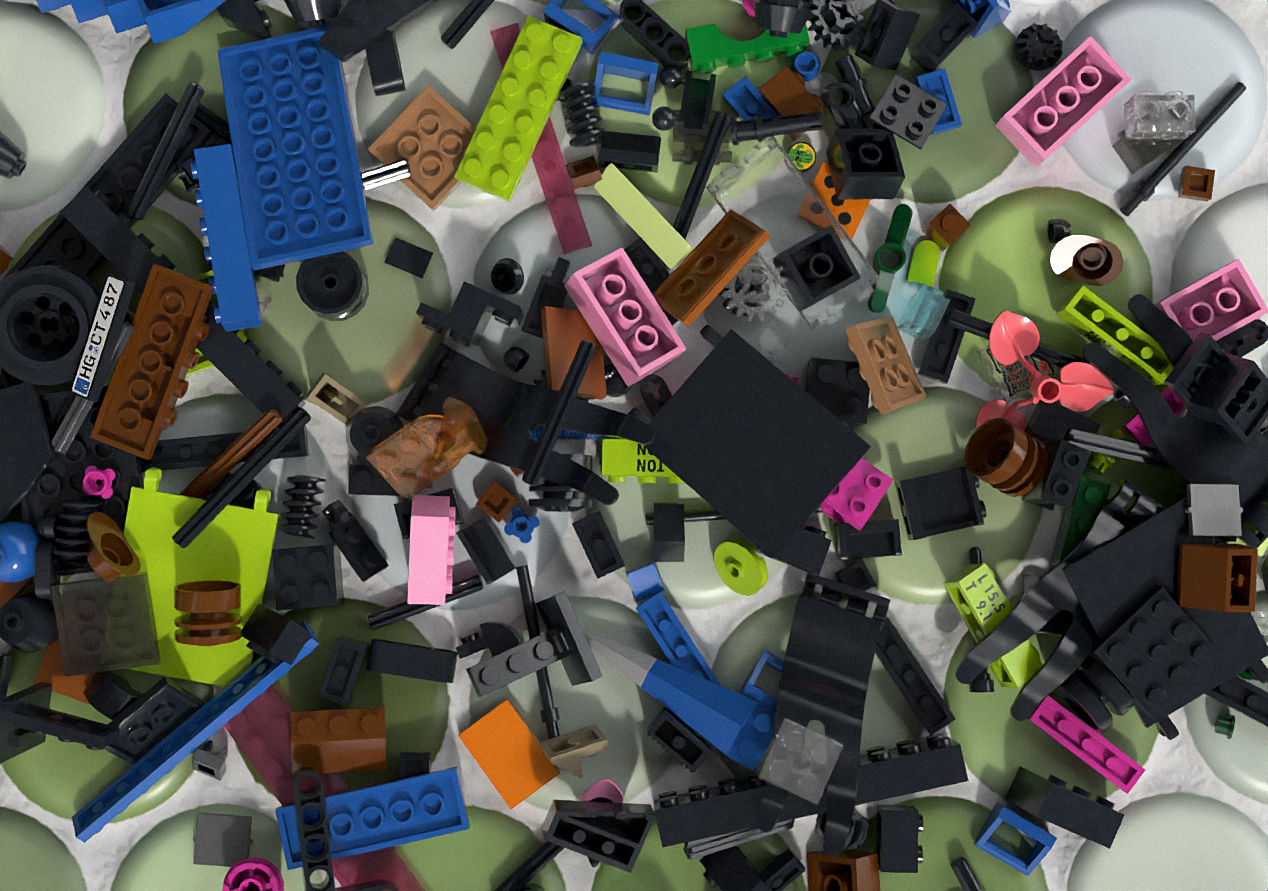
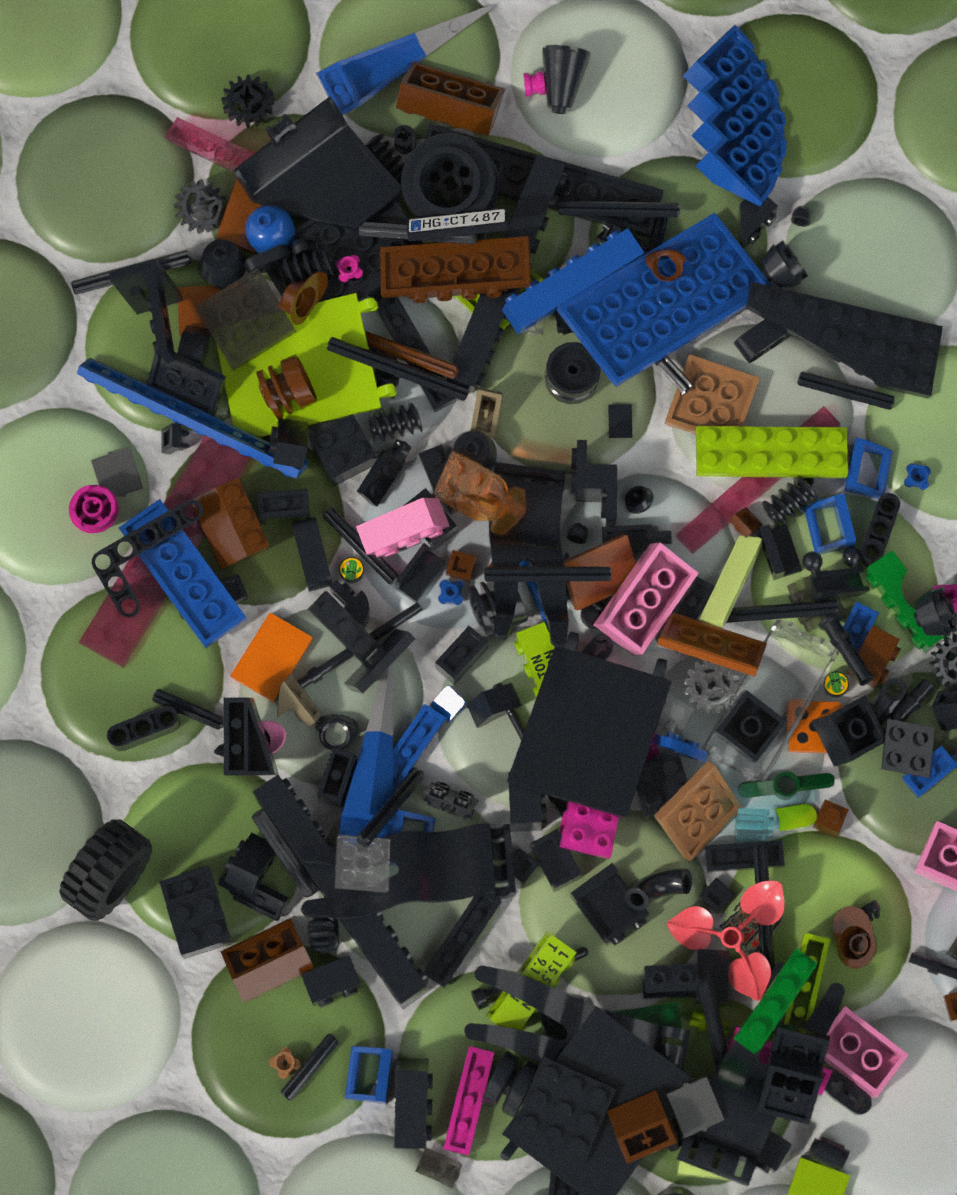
camera: 70 degrees right, 10 degrees down
lime plate [714,537,768,596] -> none
blue plate [791,51,821,81] -> none
reddish brown wheel [964,418,1048,497] -> none
none -> black piece [315,714,358,750]
none -> tile [339,557,365,583]
none -> black axle [357,767,424,847]
none -> clear smoke bracket [415,1148,462,1188]
none -> black hinge [422,781,479,820]
none -> black cylinder [625,868,692,911]
none -> reddish brown piece [645,249,687,282]
none -> blue plate [653,732,708,762]
none -> black tile [699,877,735,915]
none -> green arch [733,948,818,1054]

